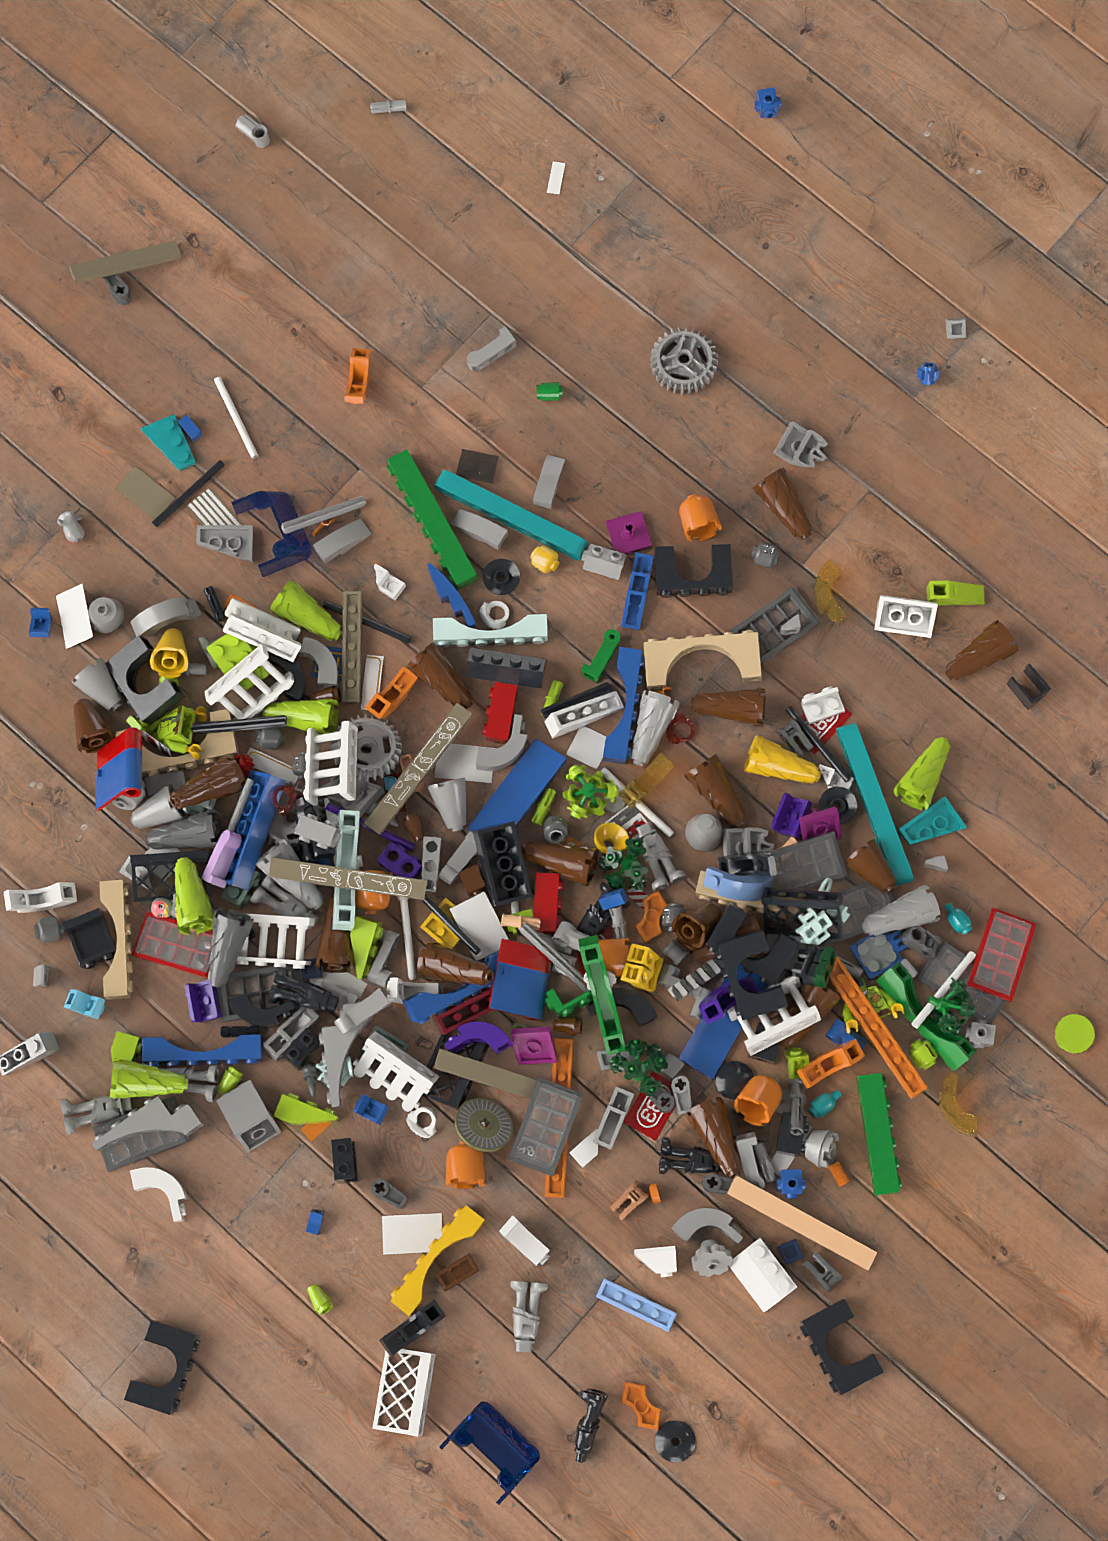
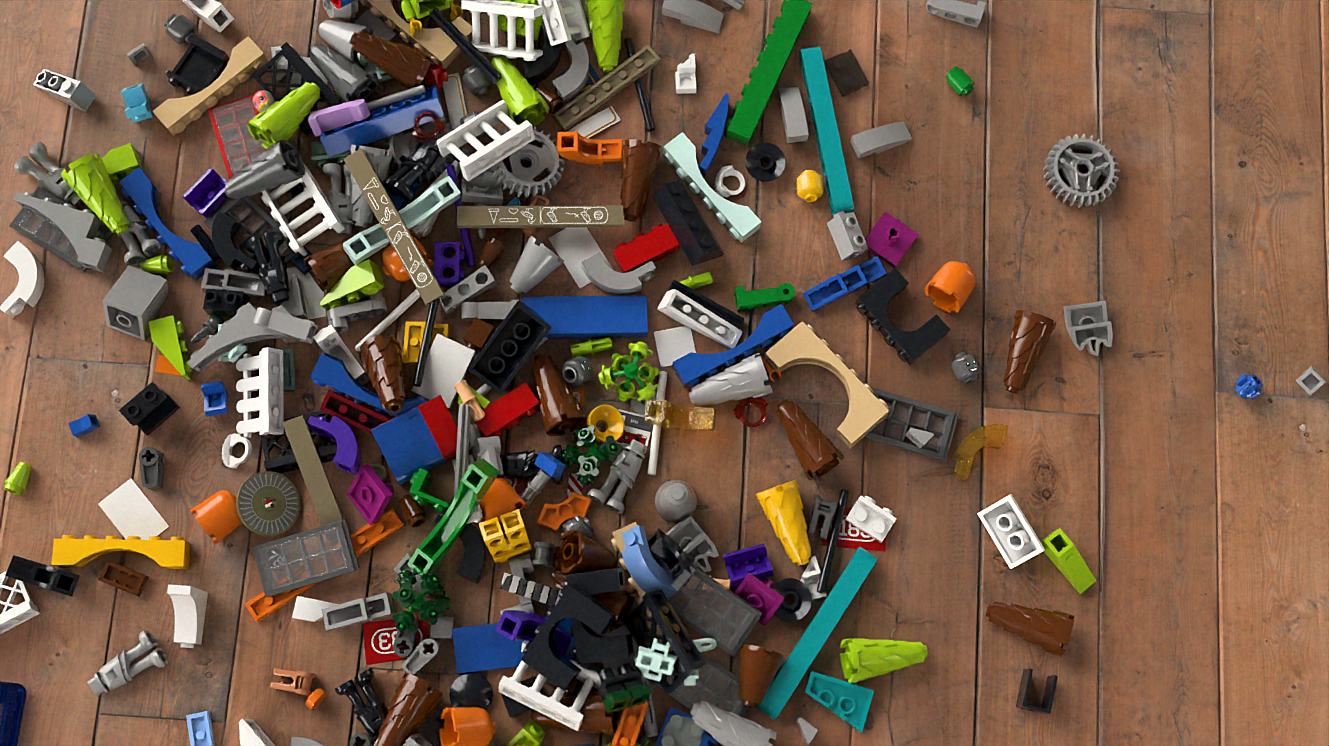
camera: 45 degrees right, 0 degrees up
light grey brick [294,814,342,849] -> none
reddish brown cone [684,754,746,828] -> none

